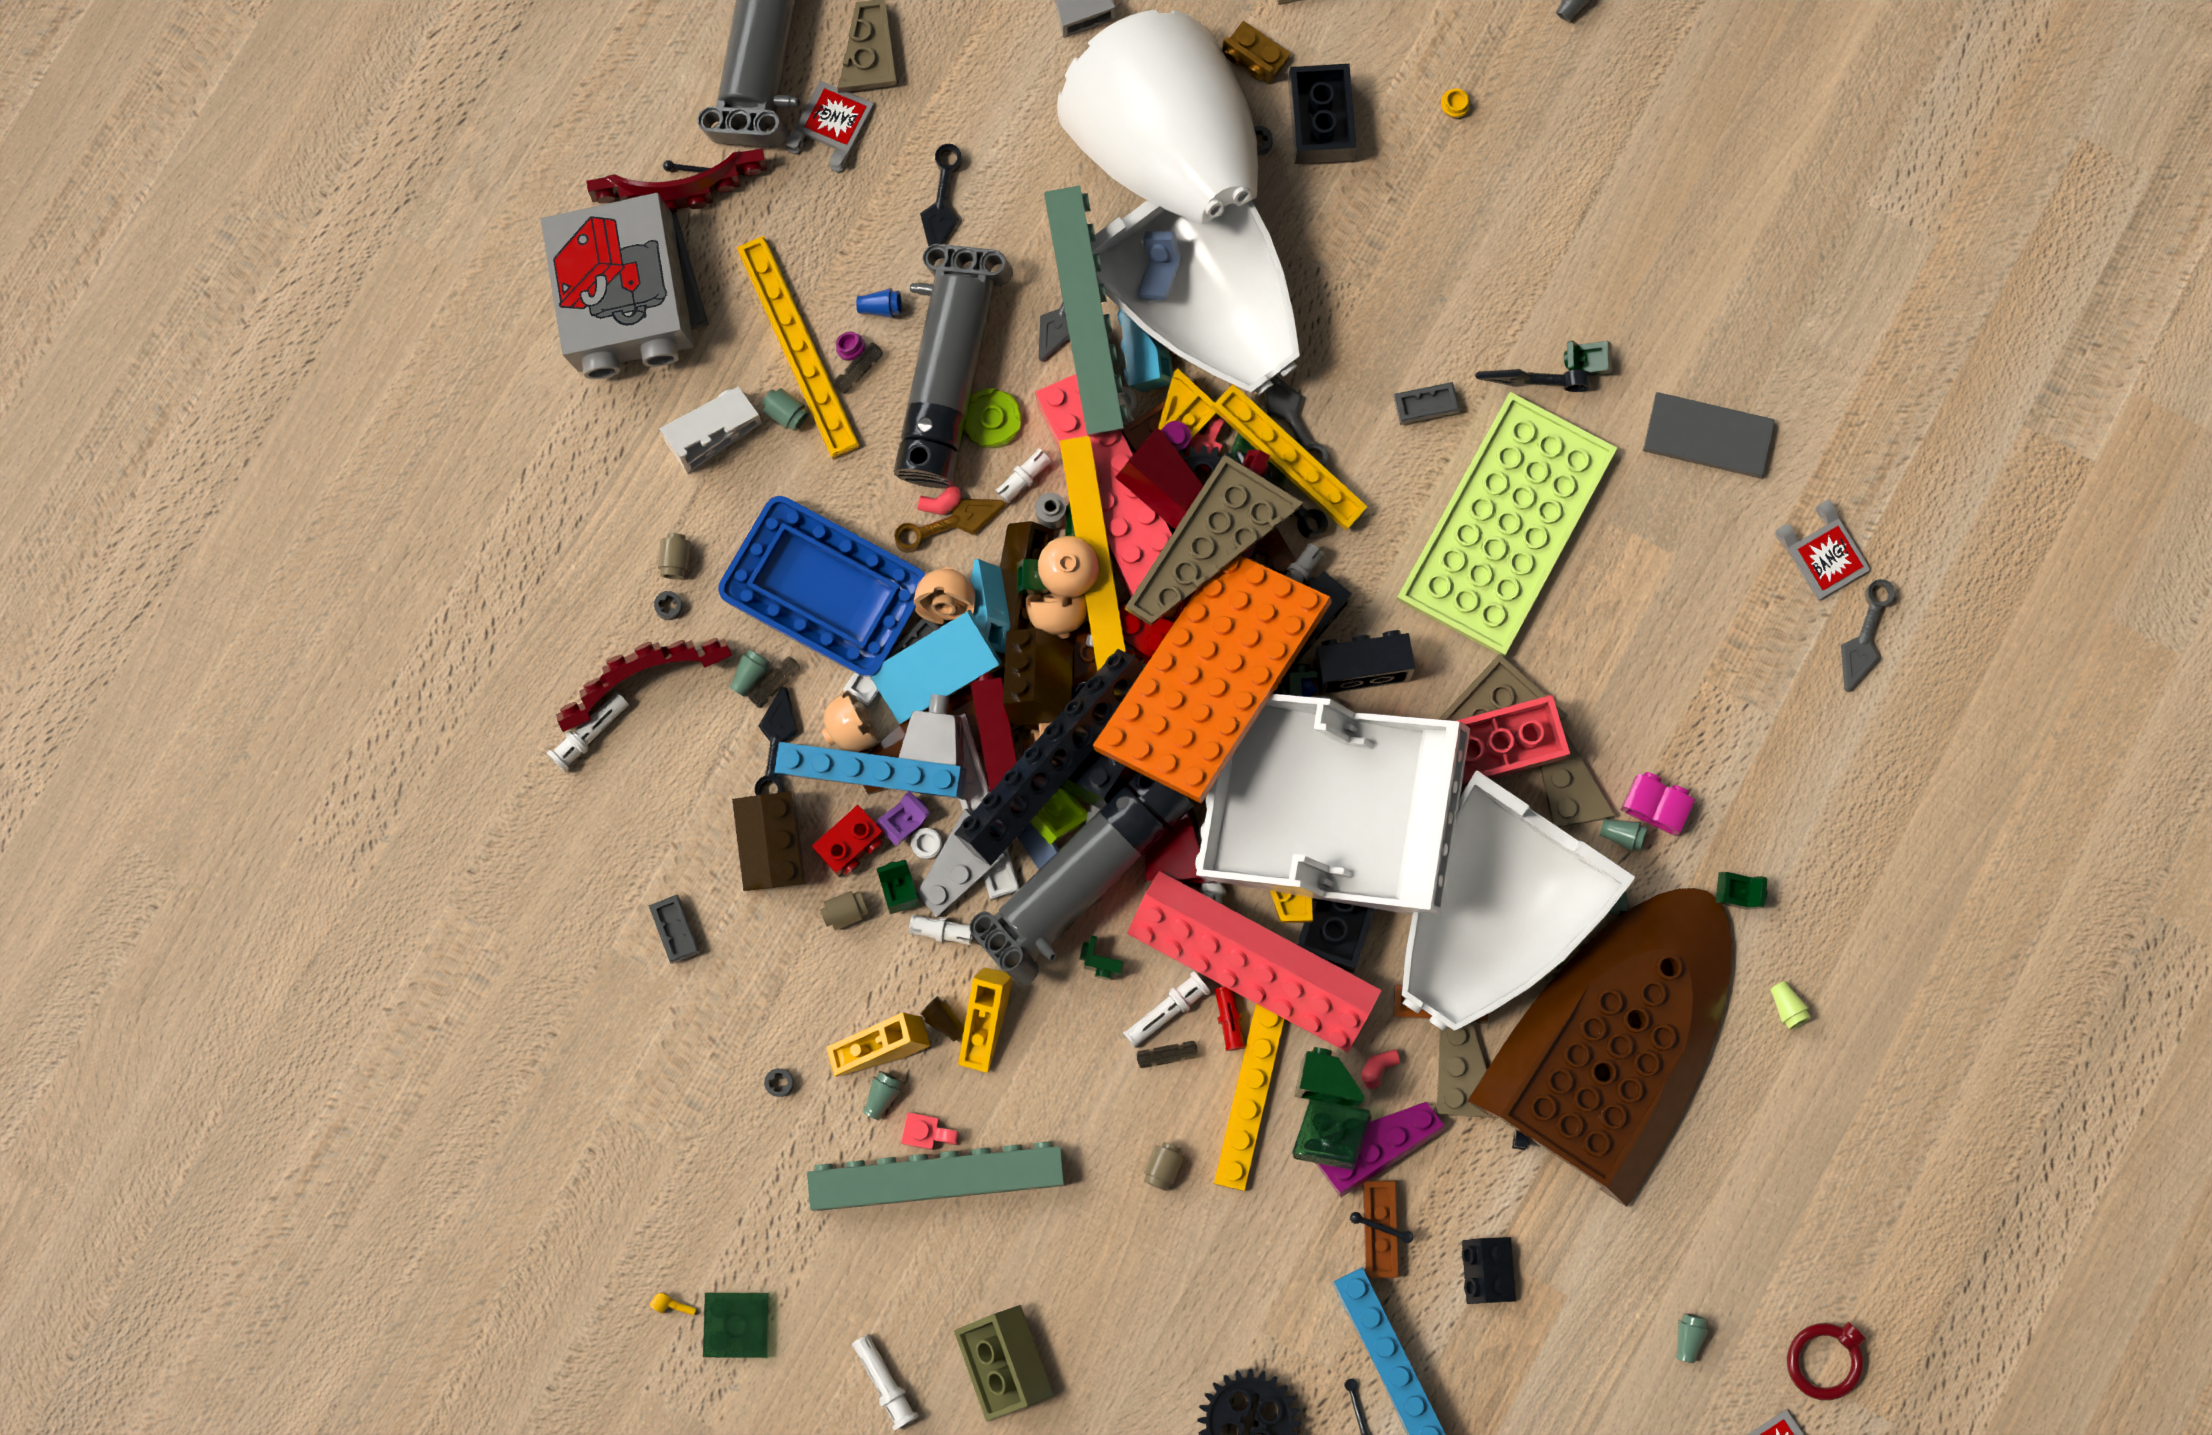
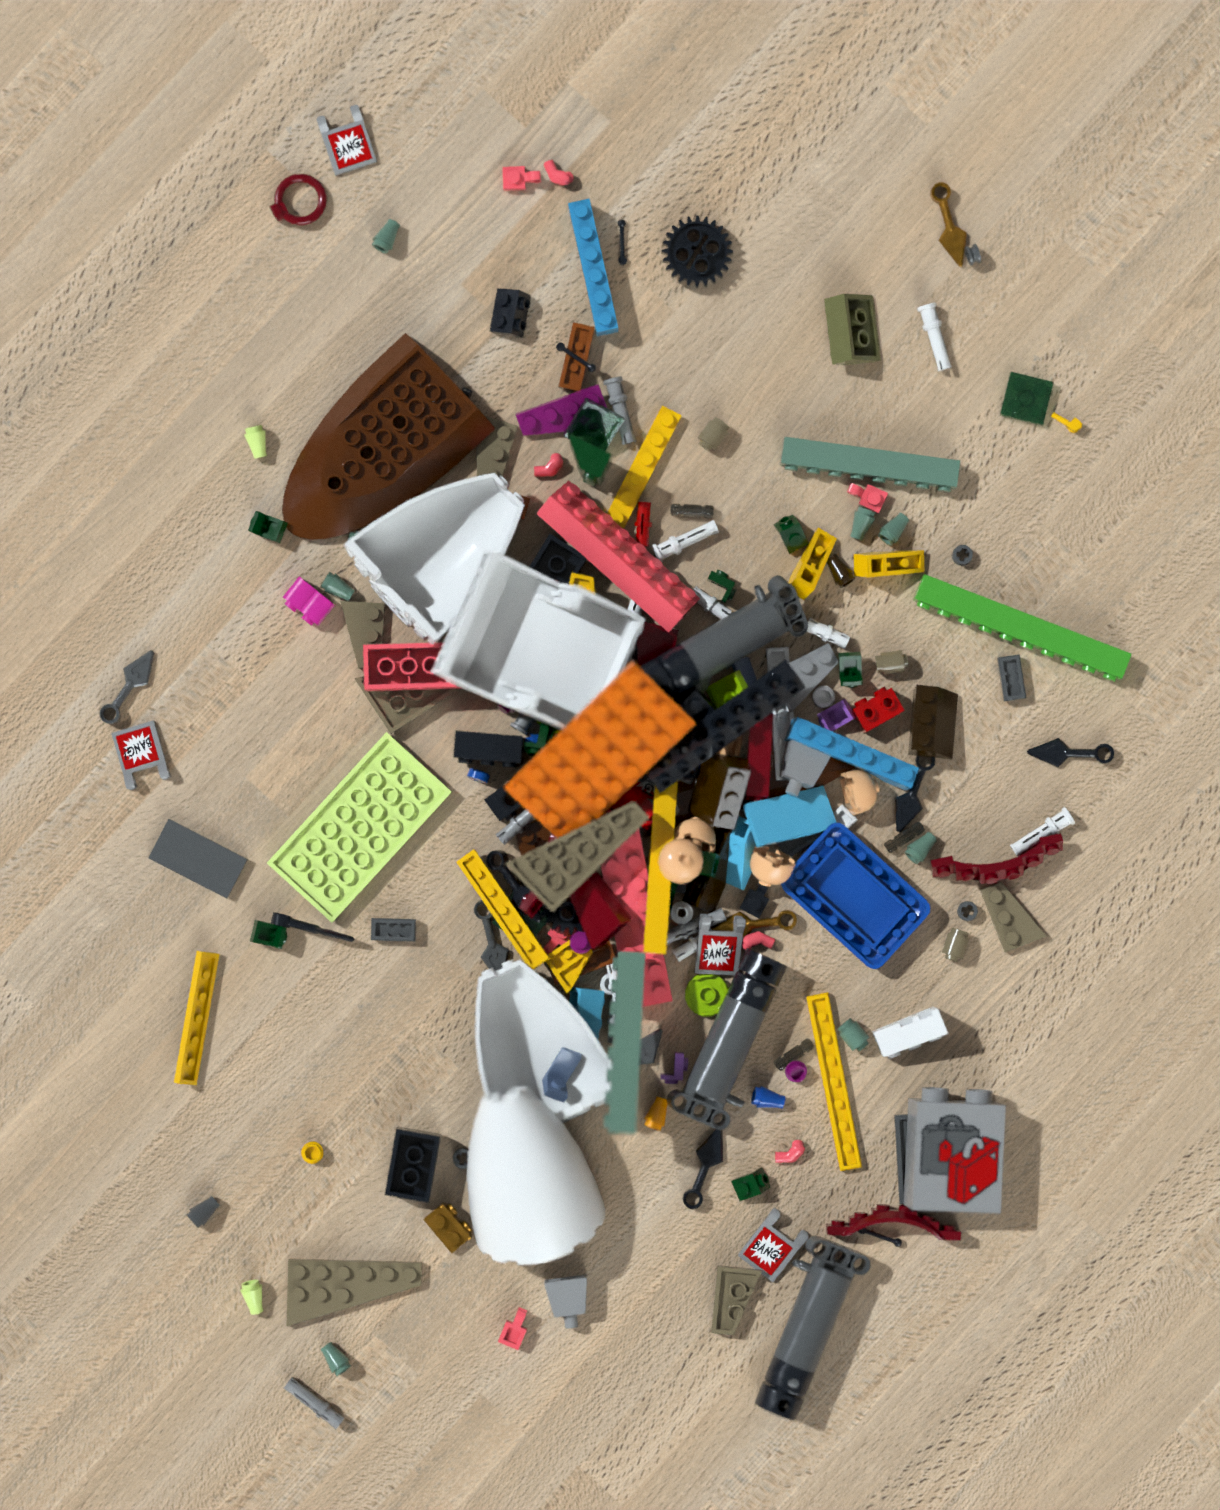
camera: 165 degrees left, 10 degrees up
none -> yellow plate [174,951,220,1085]
none -> blue tile [467,768,490,784]
none -> light grey pin [603,376,636,445]
none -> light orange cone [644,1096,668,1131]
none -> medium lavender bracket [660,1052,688,1084]
none -> light grey pin [667,908,727,945]
none -> white pin [693,586,732,619]
none -> flag [694,914,746,975]
none -> dark green bracket [731,1167,770,1201]
none -> black plate [739,884,770,919]
none -> dark green bracket [774,515,809,554]
none -> coral arm [775,1140,805,1163]
none -> sand green cone [850,506,876,540]
none -> bright green brick [913,574,1132,682]
none -> dark tan wing [980,882,1046,952]
none -> black piece [1027,738,1114,767]

